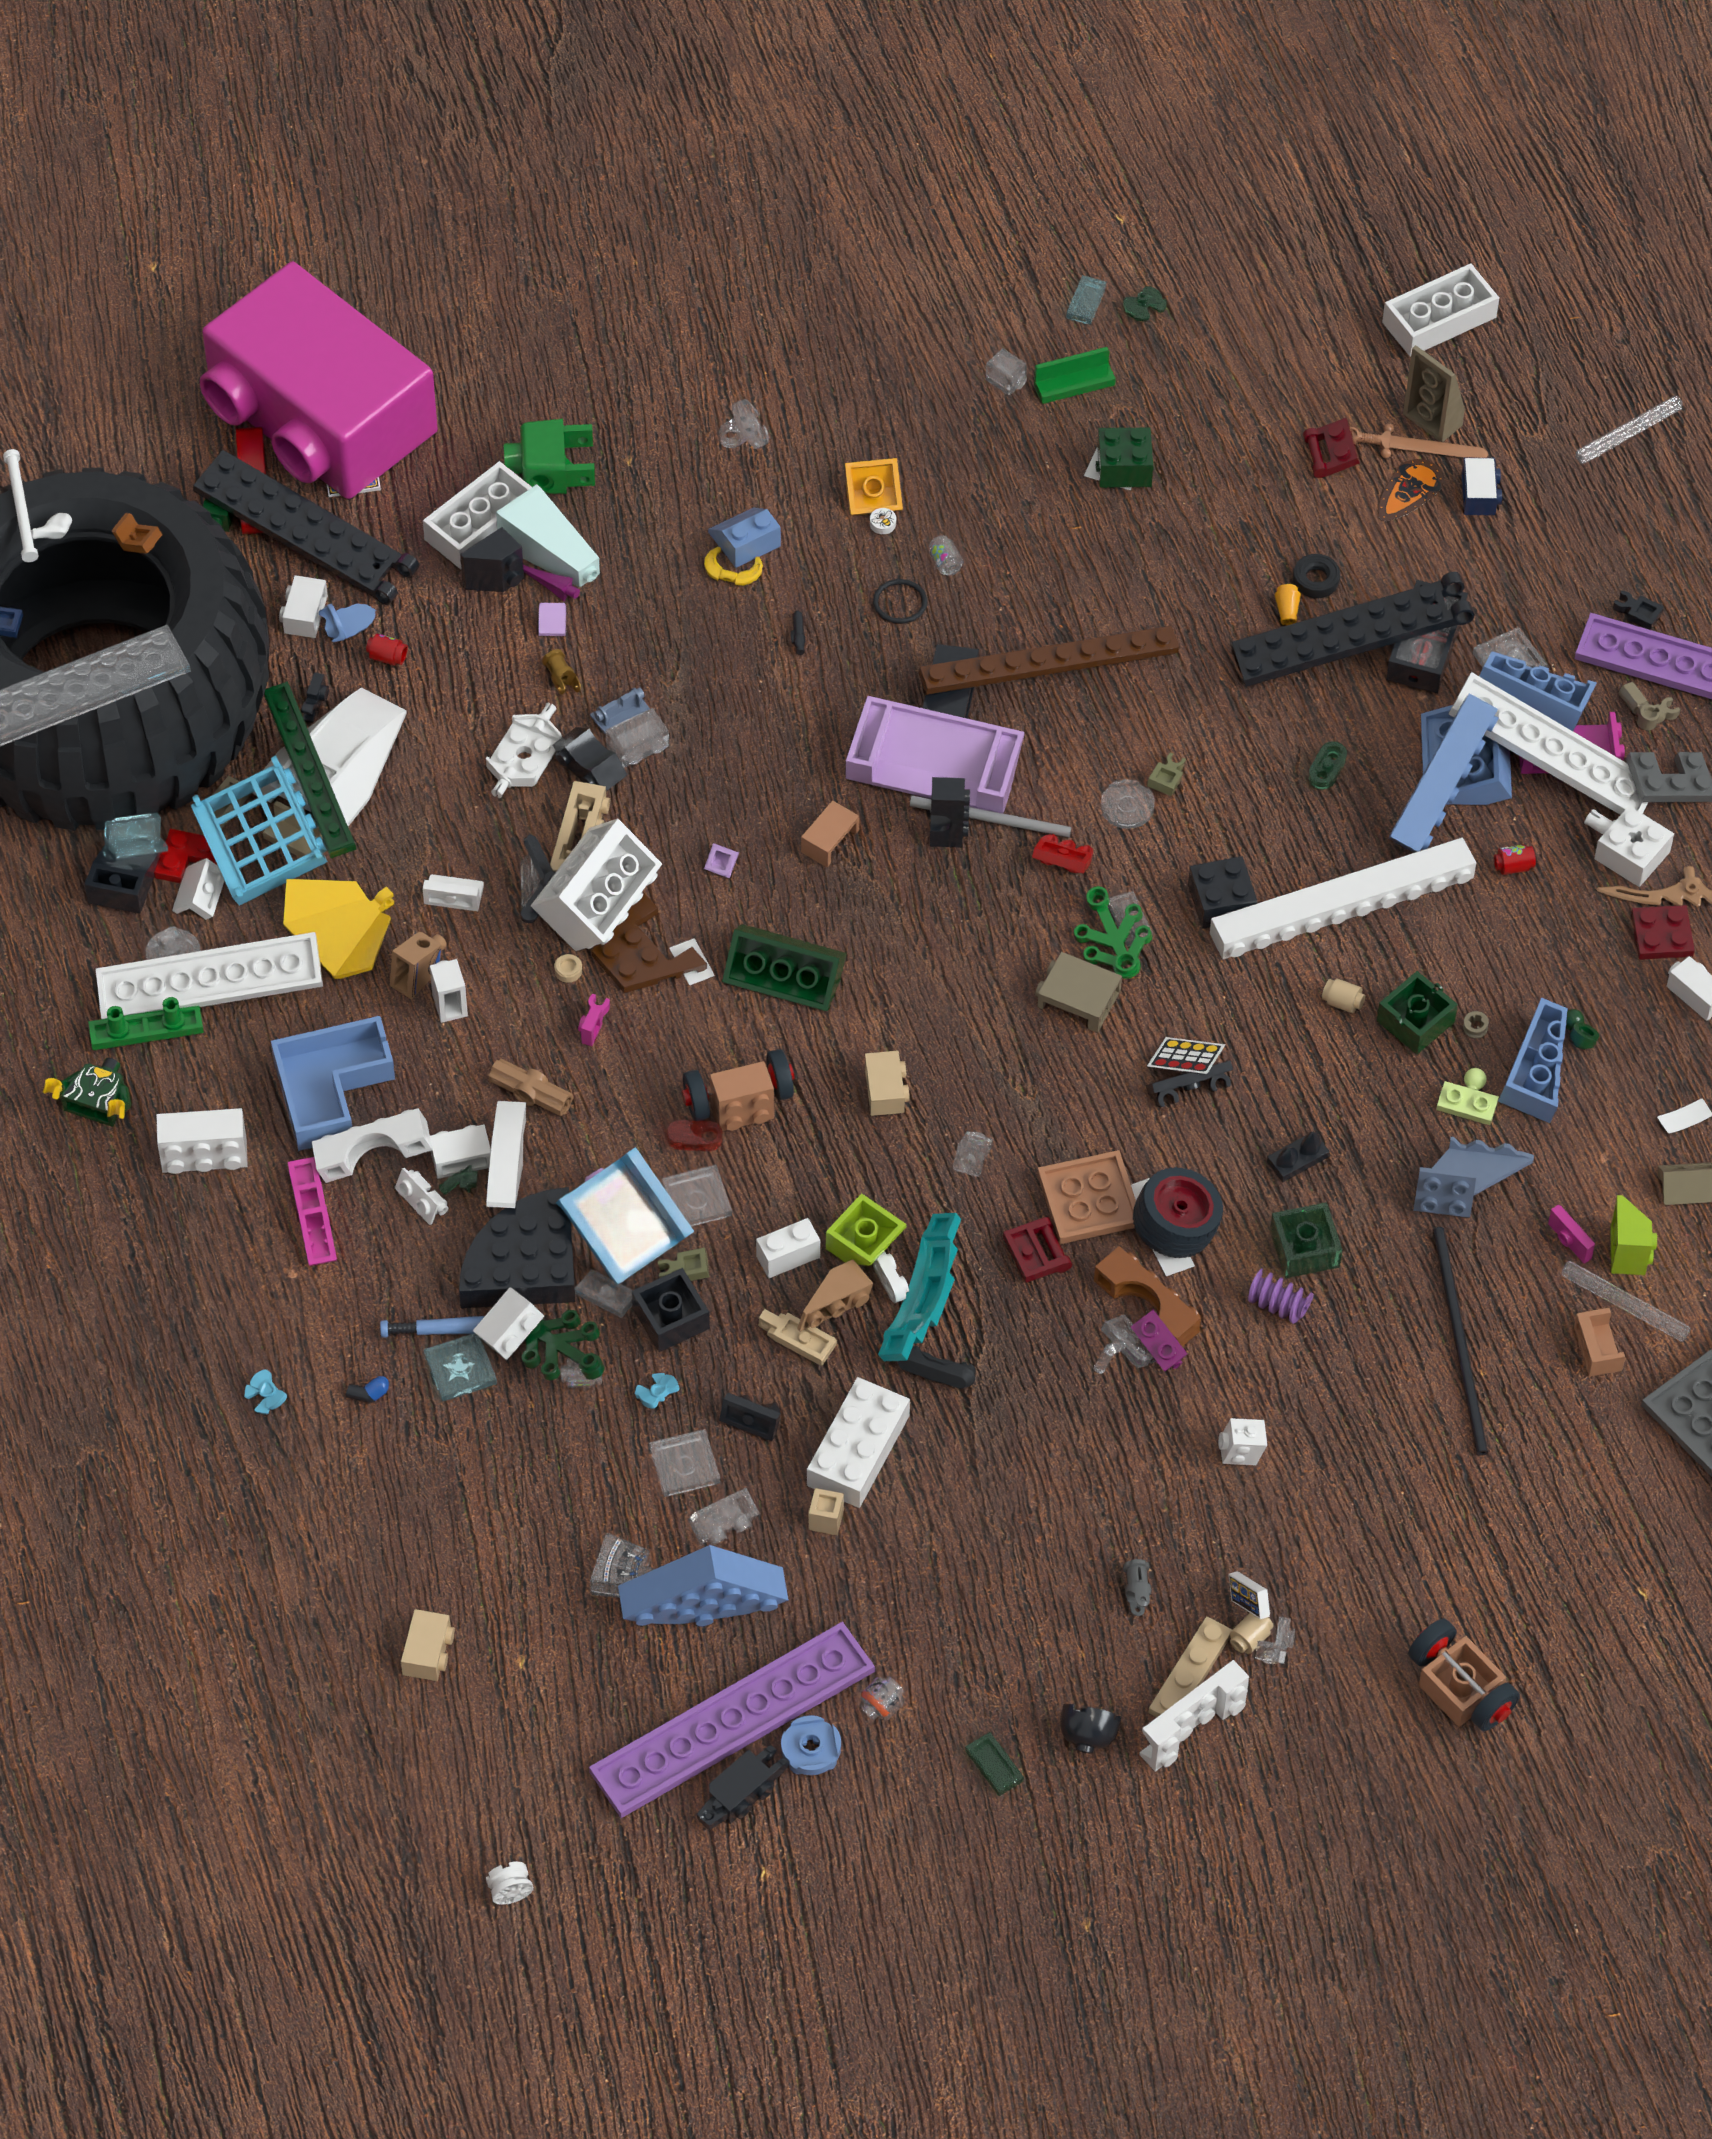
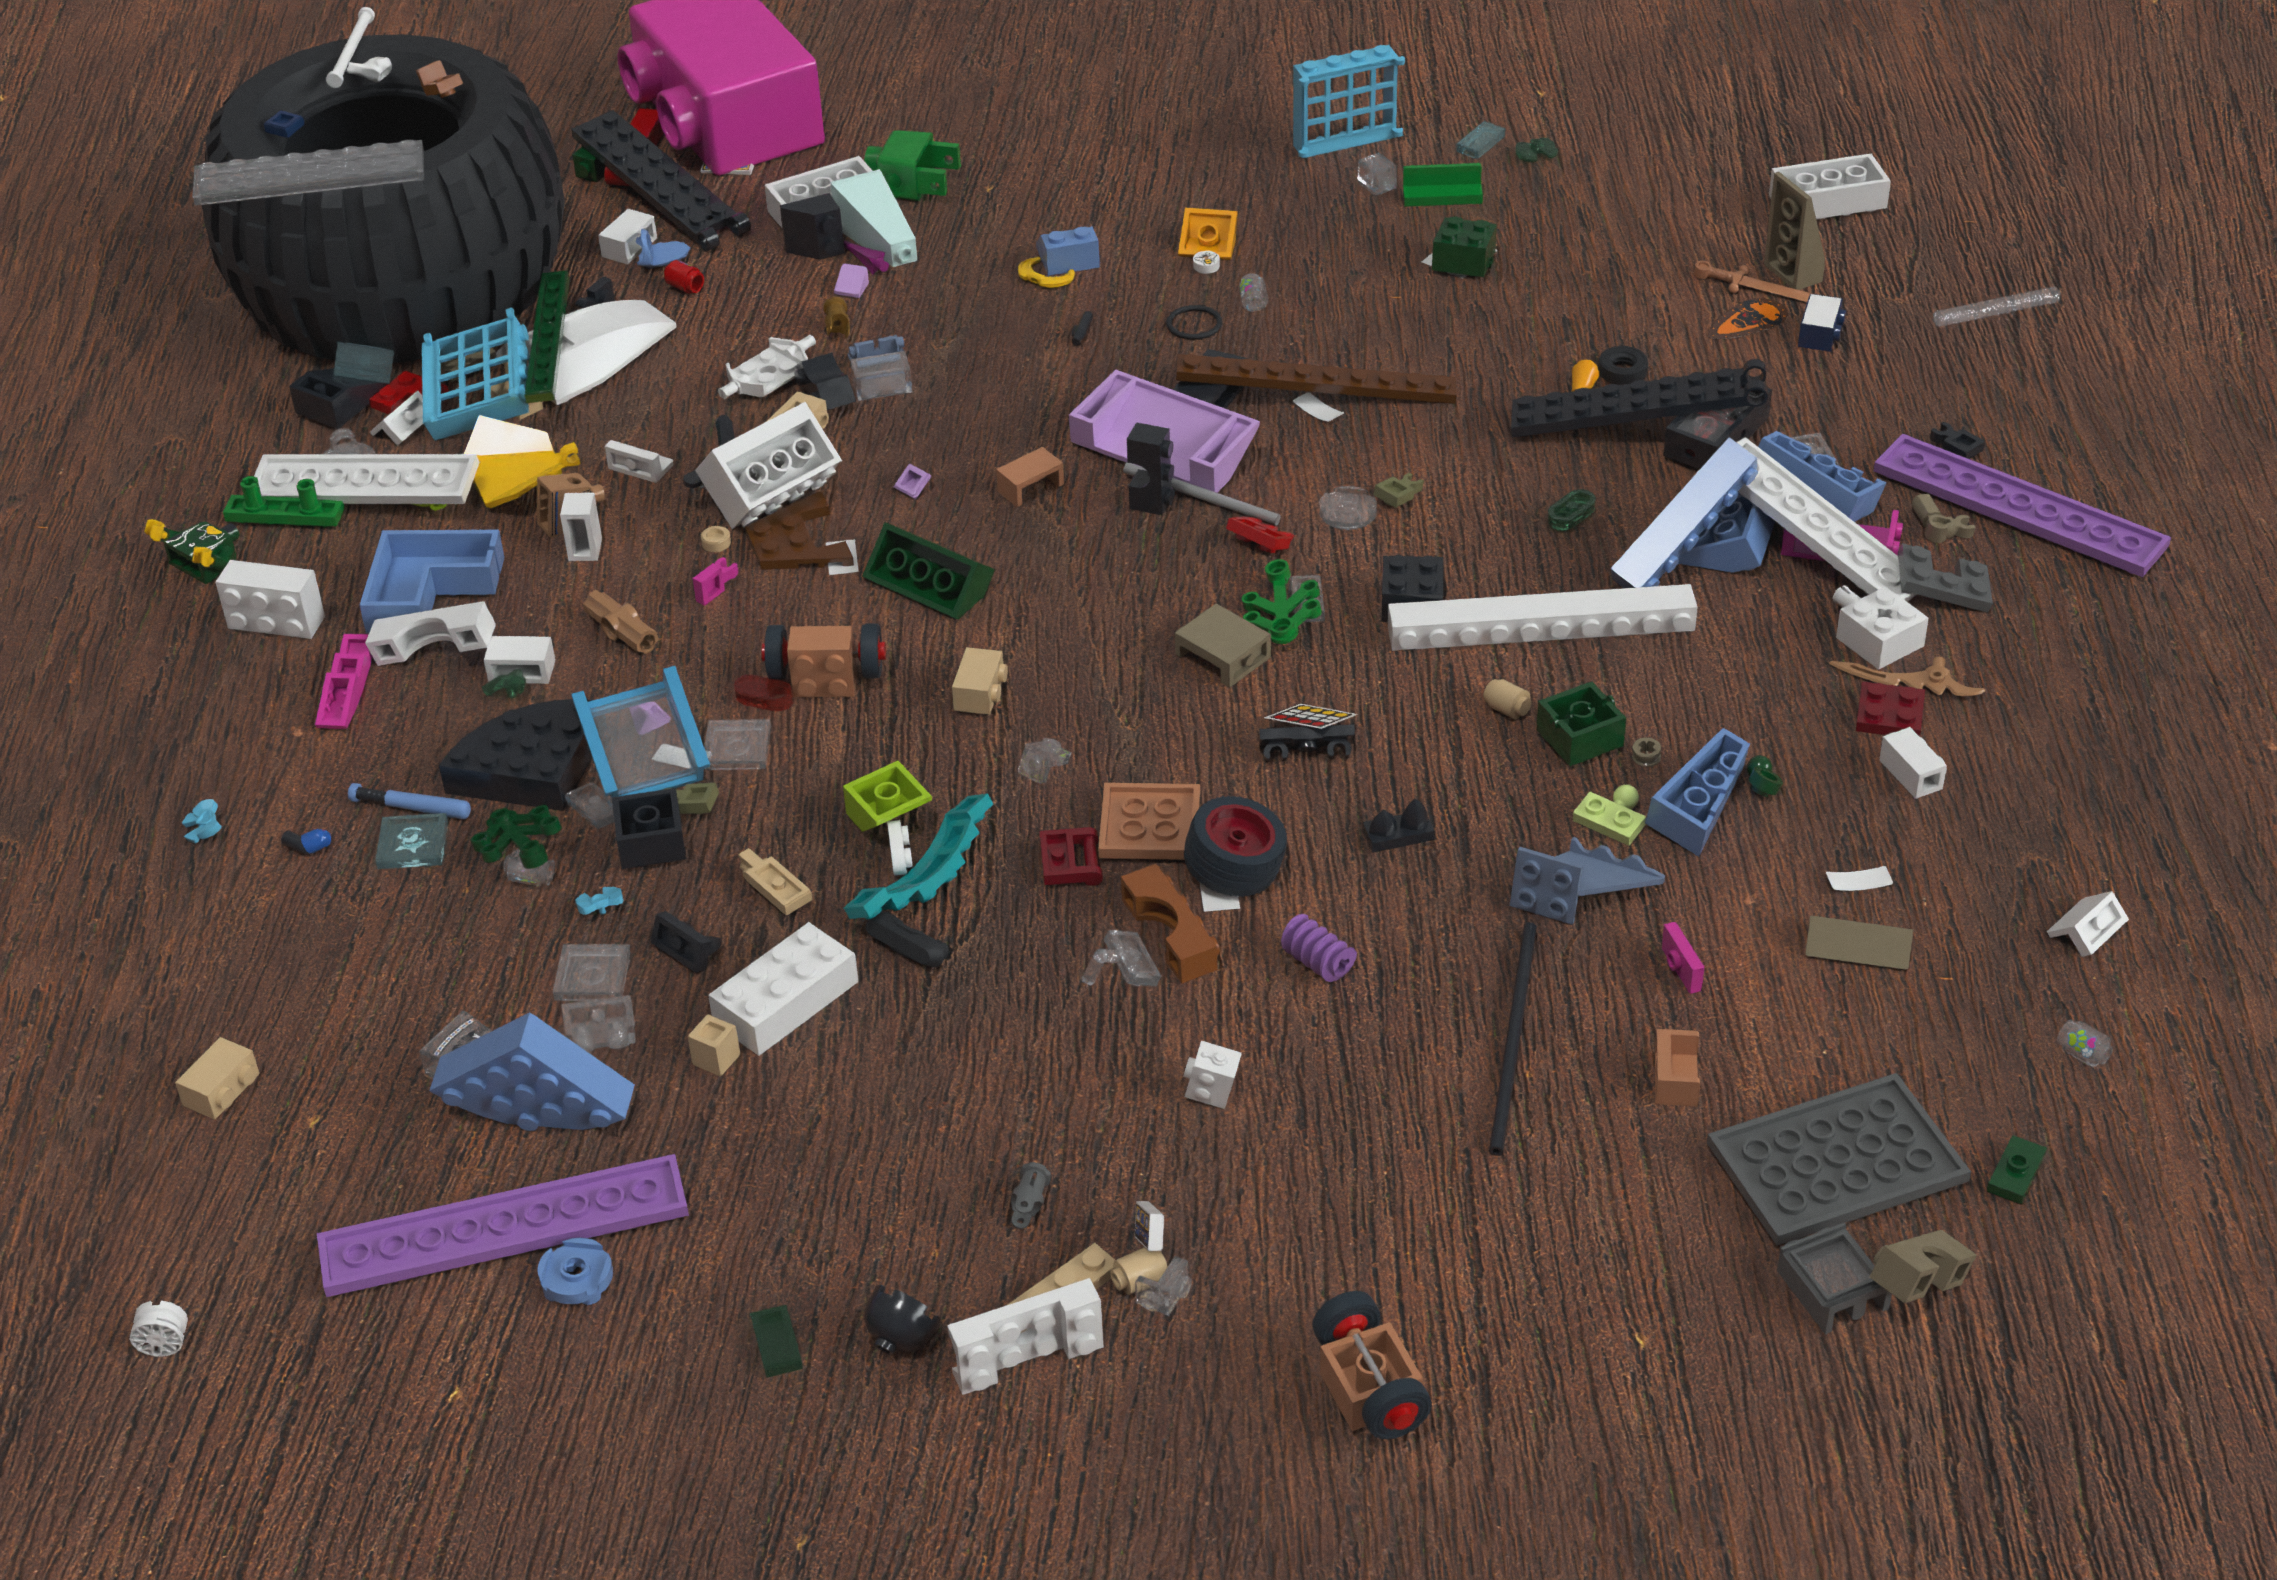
camera: 20 degrees right, 15 degrees down
white hinge [395,1168,449,1225] -> none
white piece [473,1287,544,1360] -> none
white slope [487,1101,526,1208] -> none
black hinge [697,1745,789,1831] -> none
clear tile [719,399,769,449] -> none
white piece [756,1218,820,1279] -> none
medium nougat slope [797,1260,873,1332] -> none
clear head [861,1676,905,1721] -> none
magenta hinge [1131,1310,1188,1372] -> none
clear green brick [1270,1202,1343,1278] -> none
dark red plate [1303,418,1360,478] -> none
red brick [1494,844,1536,875] -> none
clear axle [1561,1261,1691,1342] -> none
lime slope [1610,1195,1657,1275] -> none
none -> medium azure window [1293,45,1405,158]
none -> white sticker [1293,392,1344,422]

